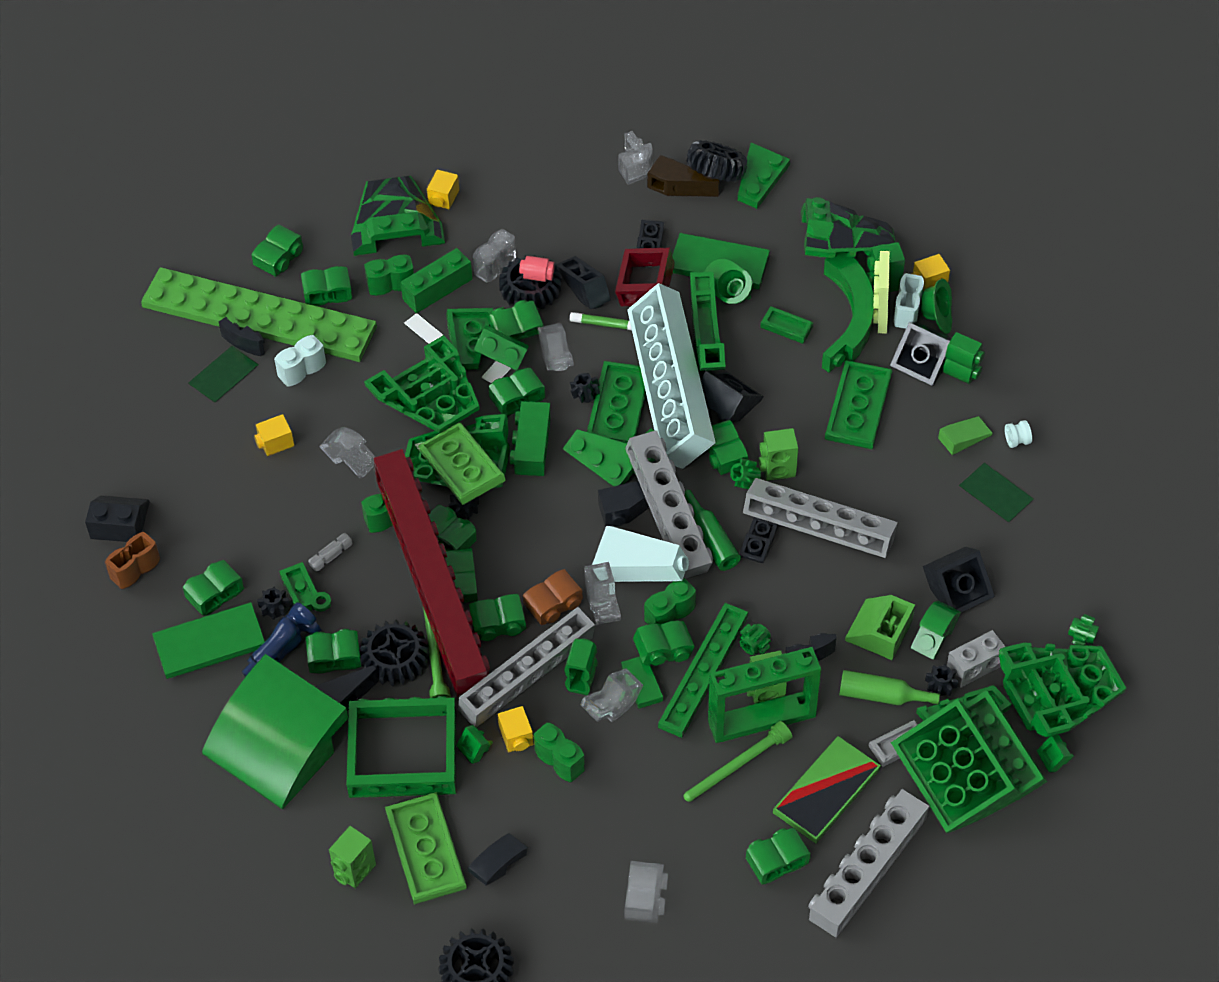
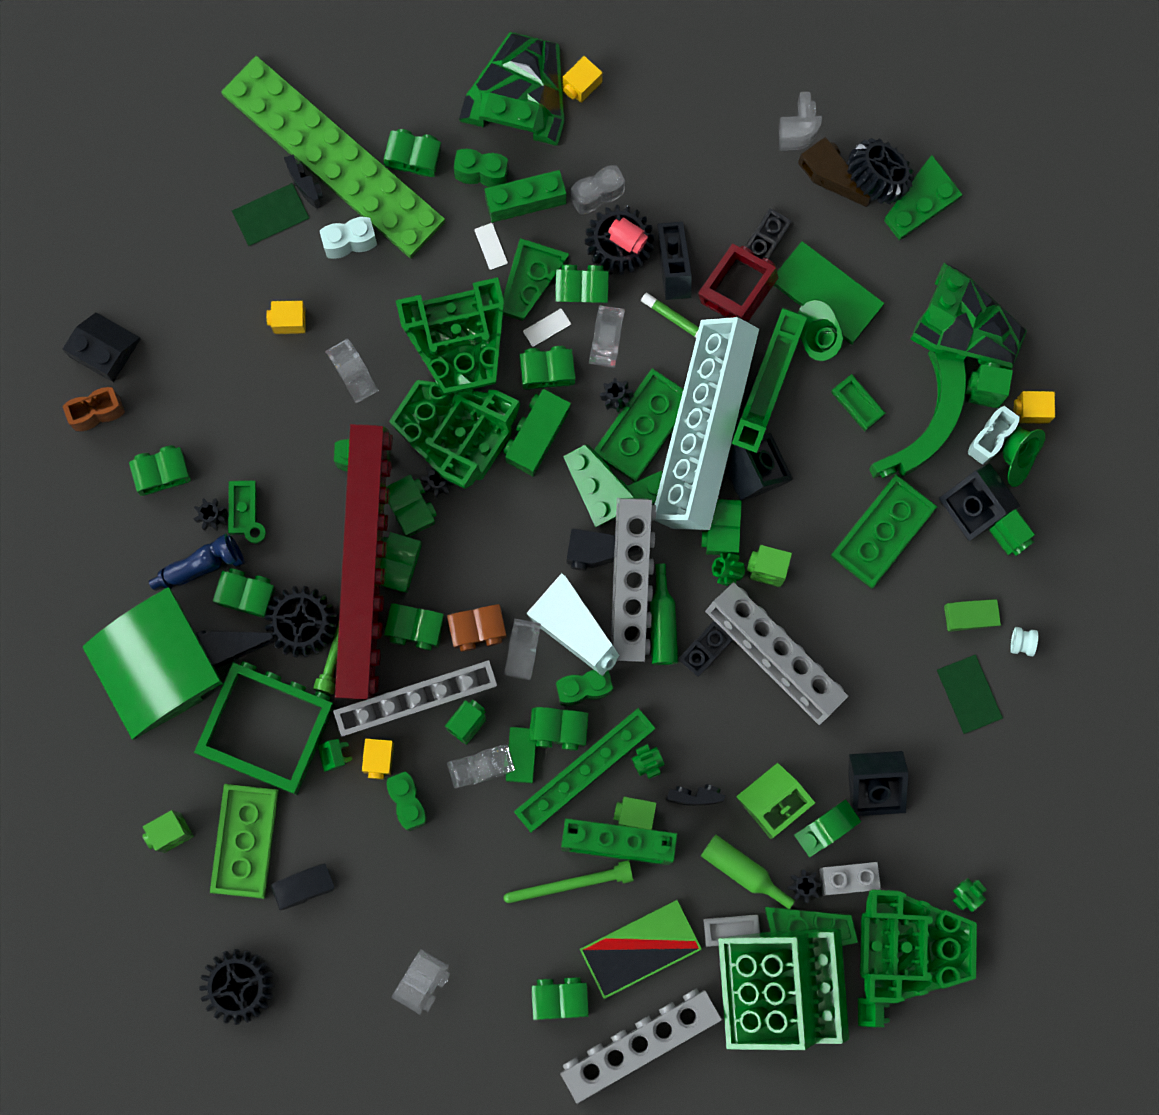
camera: 20 degrees right, 25 degrees up
green tile [152,602,265,679] -> none
green brick [251,224,303,277] -> none
light grey axle [308,533,353,572] -> none
bright green tile [418,422,506,505] -> none
green brick [474,325,529,371] -> none
yellowish green plate [873,251,890,333] -> none

